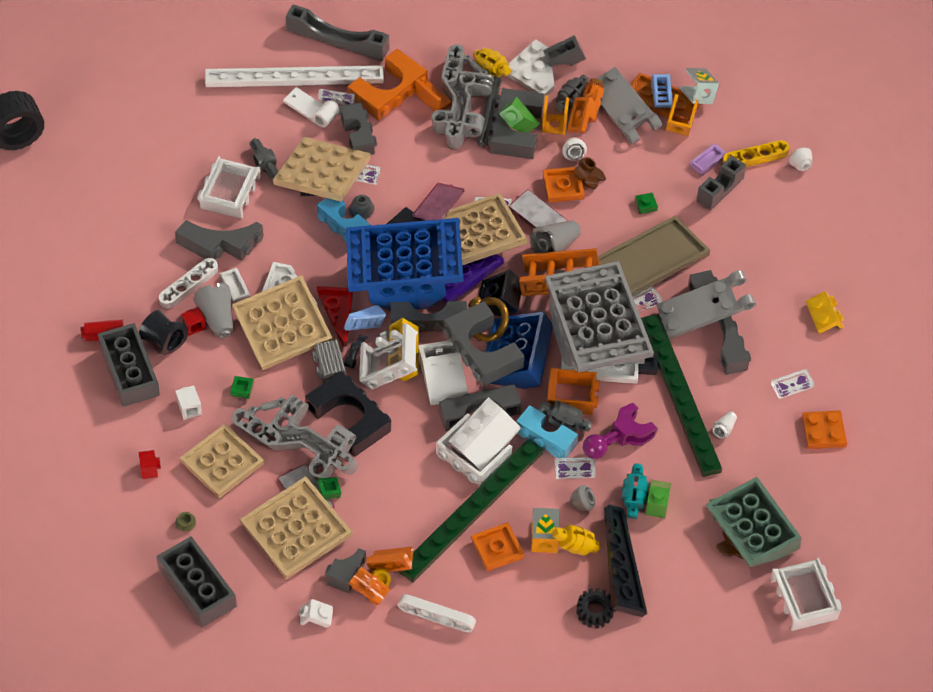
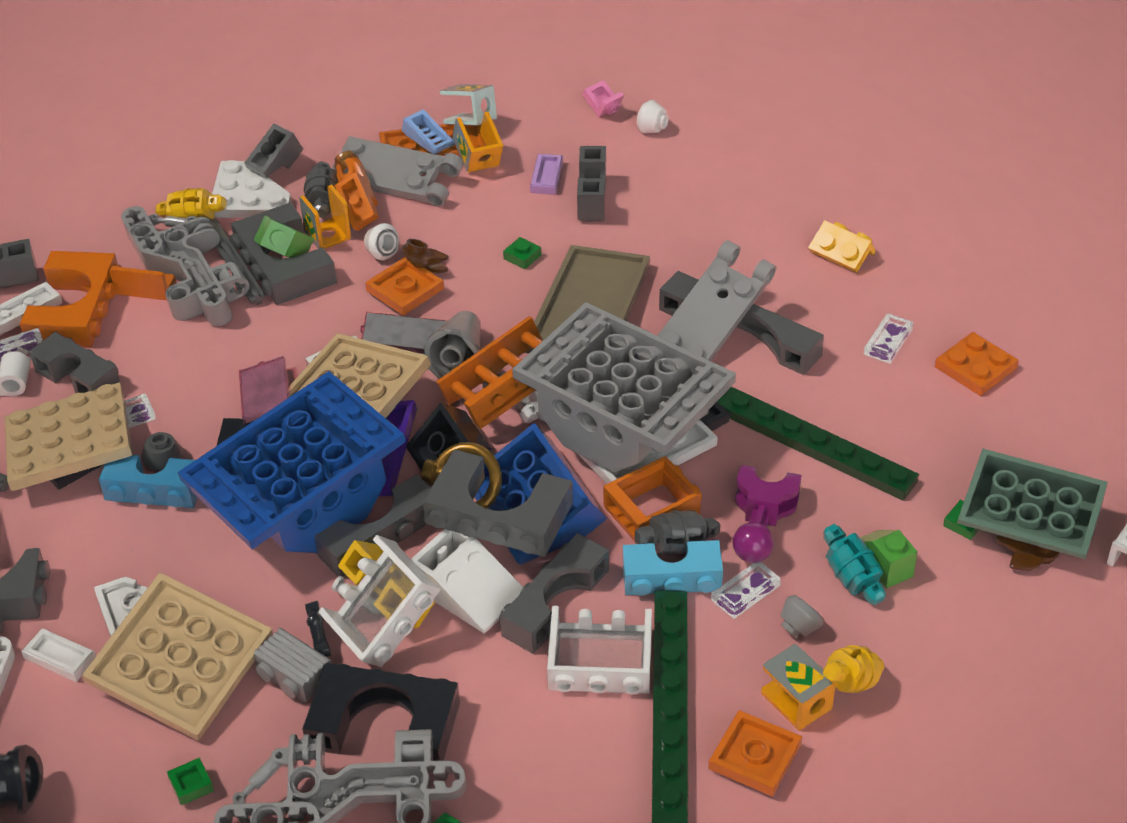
camera: 35 degrees left, 10 degrees down
red plate [181,307,206,336] -> none
light grey cone [193,283,233,338] -> none
red wing [316,286,353,346] -> none
light blue slope [344,305,386,331] -> none
white slope [449,397,521,471] -> none
black tyre [576,588,614,628] -> none
black wing [604,504,647,617] -> none
white cone [712,411,737,439] -> none
yellow beam [722,140,790,167] -> none
none -> bright pink bracket [582,80,624,117]

